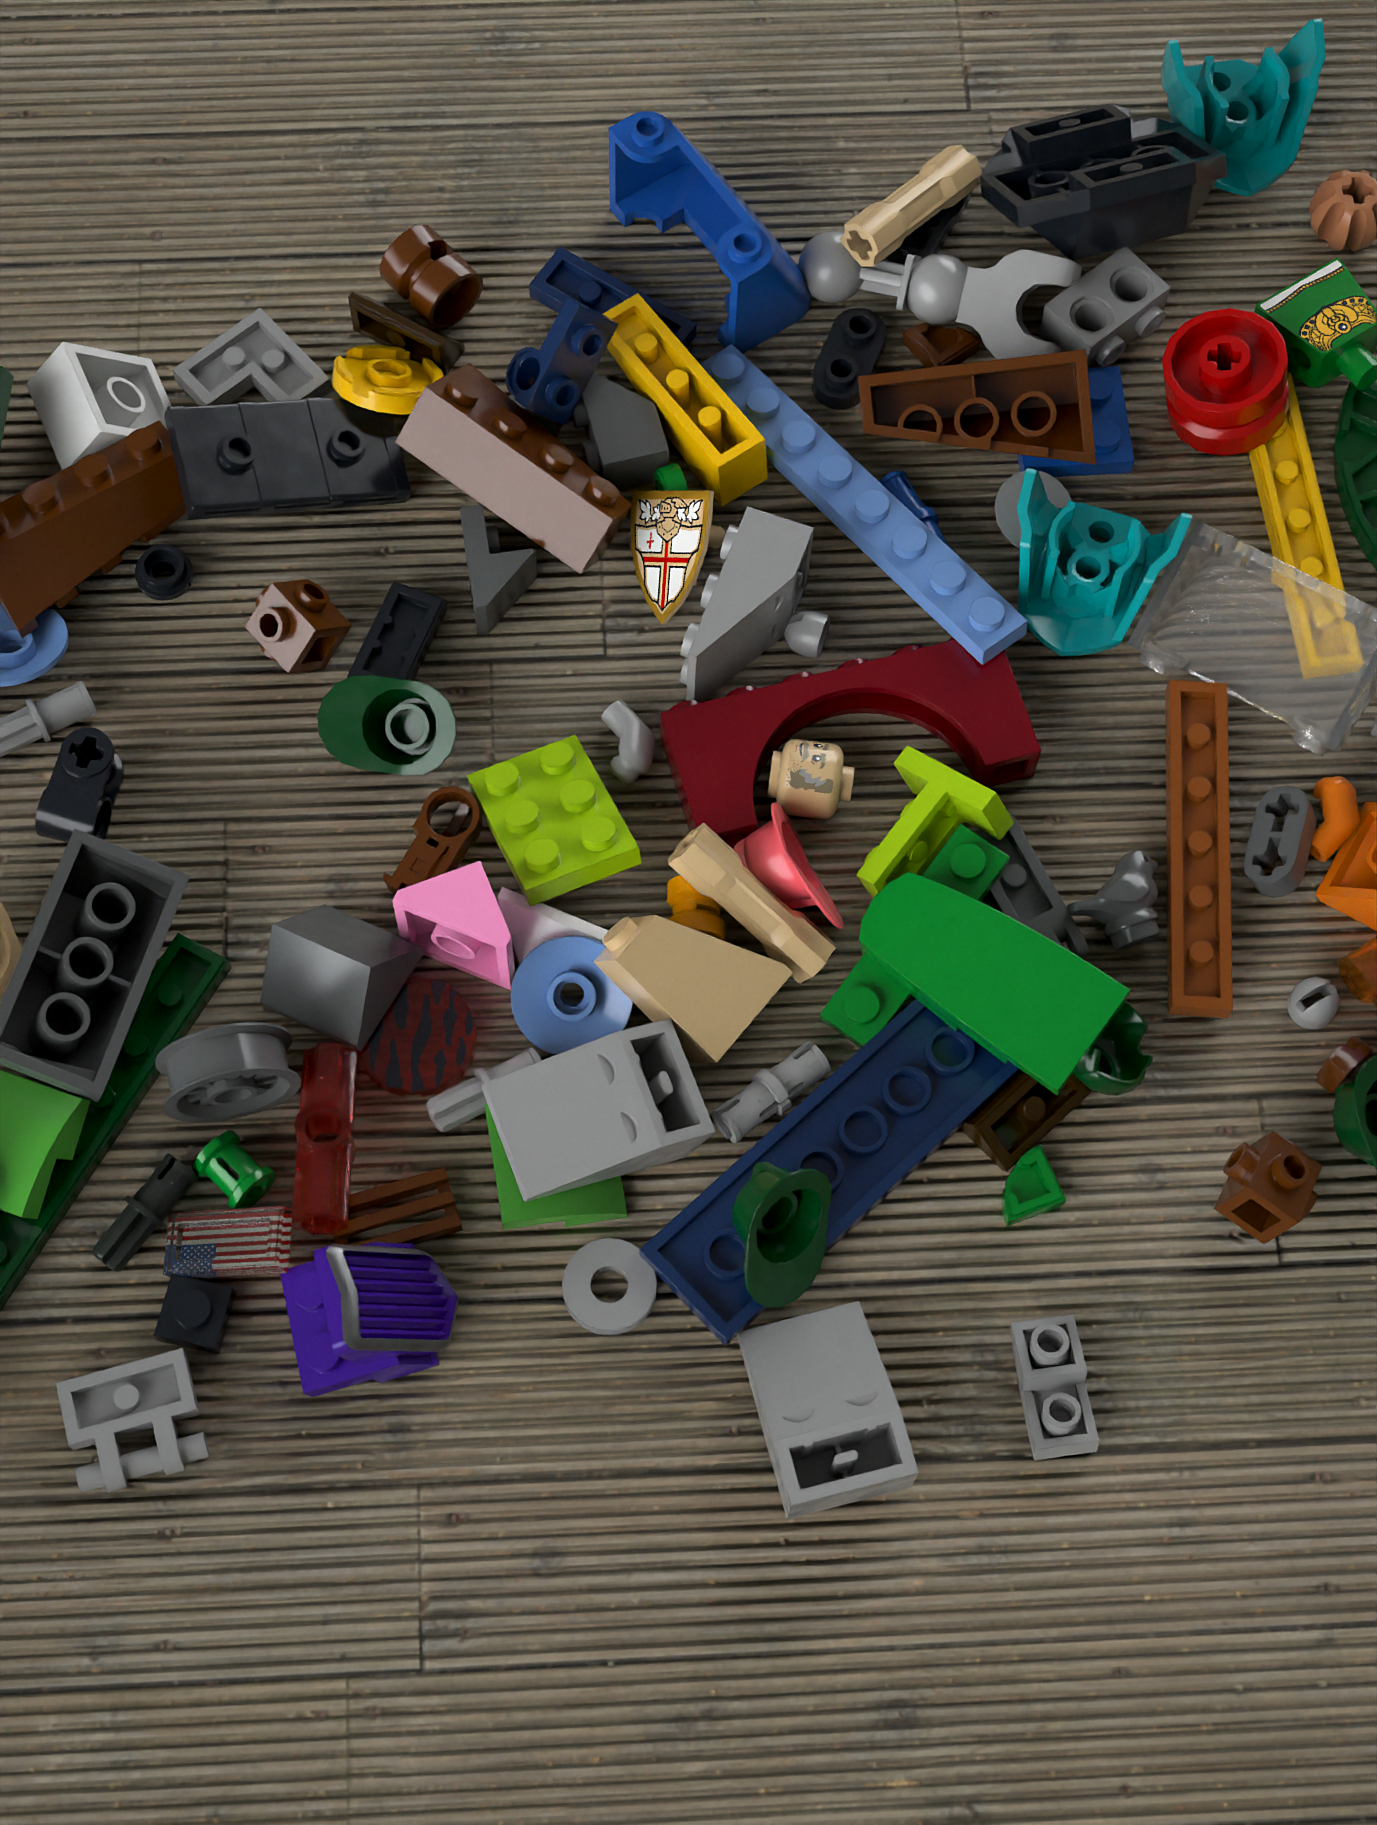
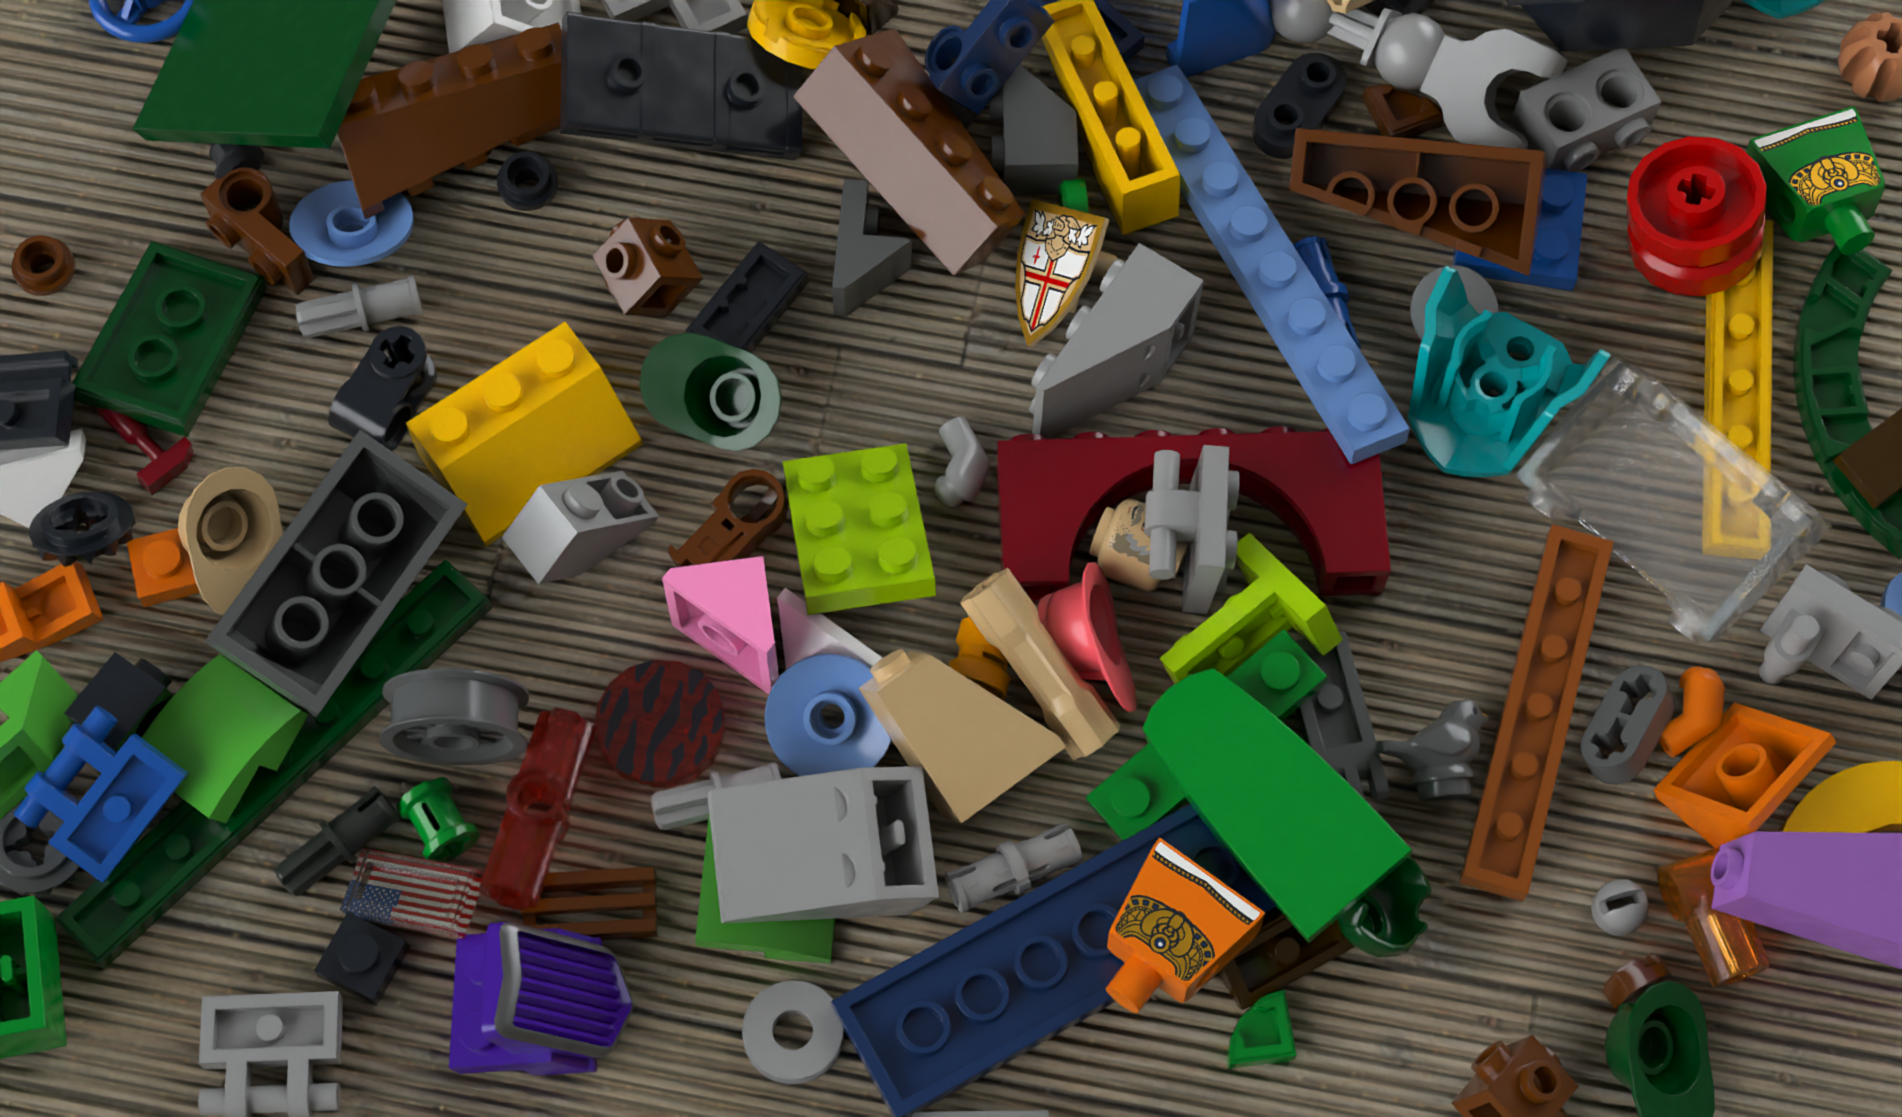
camera: 15 degrees right, 0 degrees up
dark grey slope [260,904,425,1051] -> none
dark green piece [732,1161,832,1308] -> none
light grey hinge [784,611,830,660] -> none
none -> yellow slope [406,322,643,547]
none -> light grey slope [502,471,659,584]
none -> orange torso [1106,837,1265,1013]
none -> light grey plate [1144,445,1239,614]

